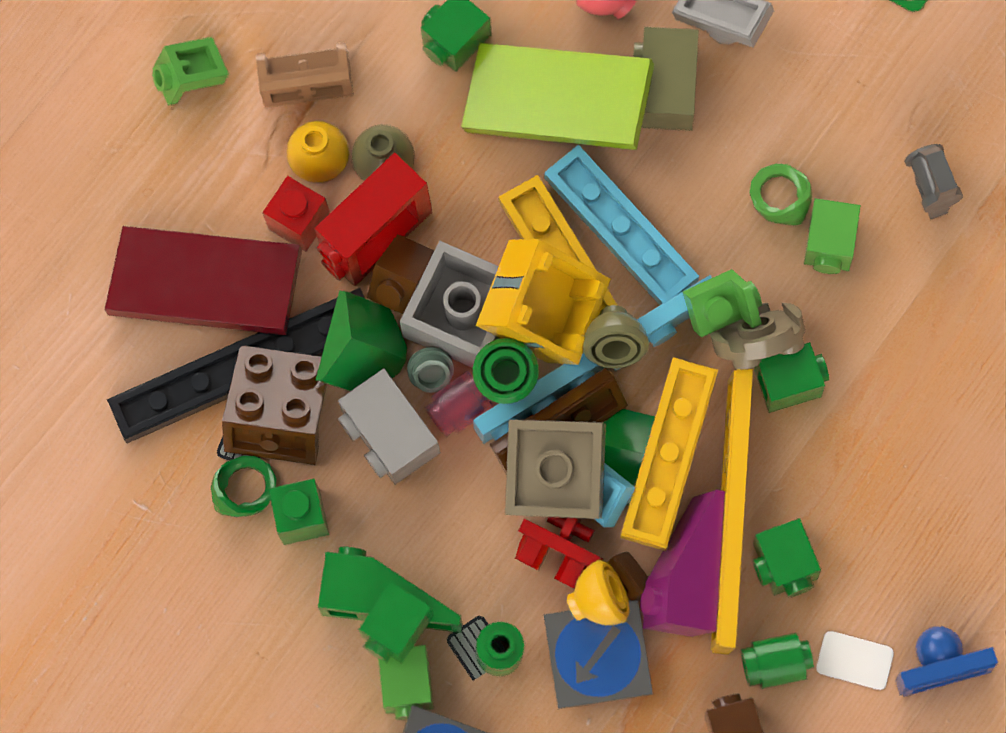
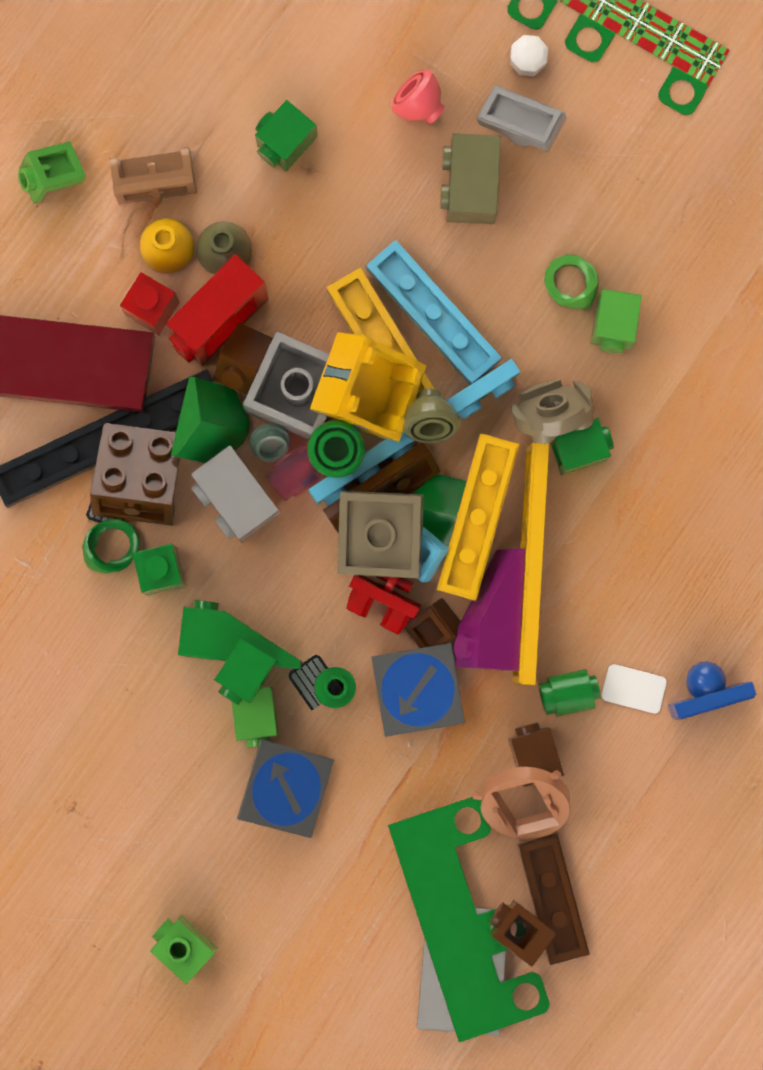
camera: 15 degrees left, 10 degrees up
lime tile [461,43,654,150] -> none
yellow brick [567,560,630,625] -> none
bright green bracket [682,269,762,337] -> none
green brick [752,518,821,598] -> none
dark grey piece [904,144,963,220] -> none

